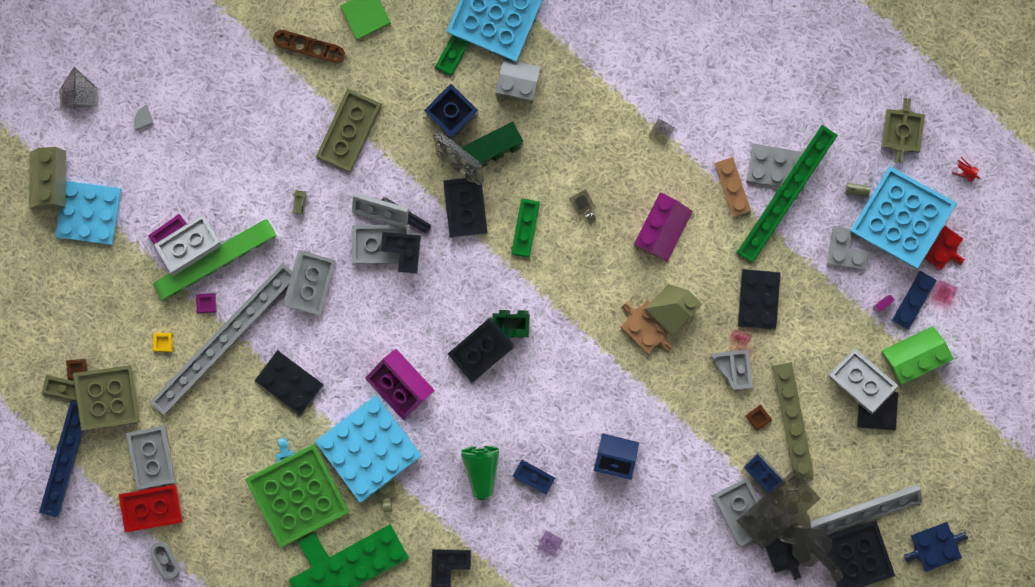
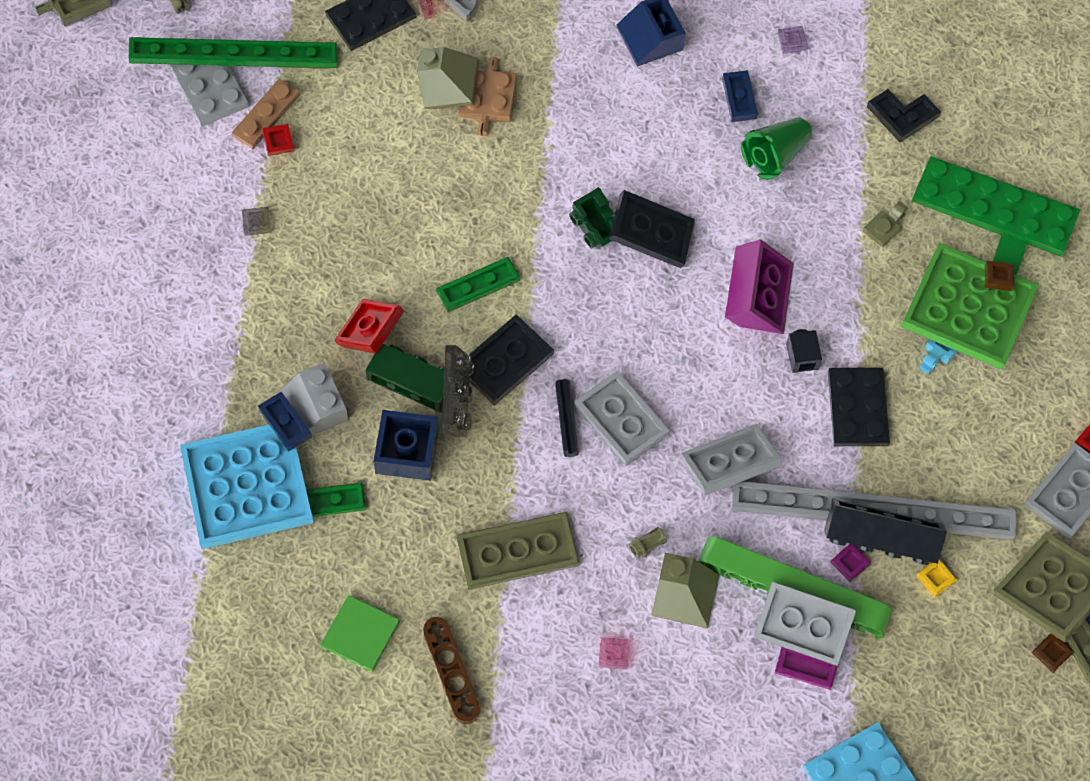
camera: 130 degrees left, 20 degrees down
medium azure plate [315,395,422,503] -> none
light grey plate [352,193,409,228] -> none
black plate [381,232,421,274] -> none
clear smoke plate [569,189,596,225] -> none
magenta slope [633,192,693,262] -> none
none -> dark blue plate [258,392,312,452]
none -> red plate [262,124,294,156]
none -> red plate [334,299,404,354]
none -> clear pink tile [598,637,630,670]
none -> olive slope [651,553,719,629]
none -> black brick [786,329,822,373]
none -> black brick [824,498,947,565]
none -> reddish brown tile [985,261,1014,291]

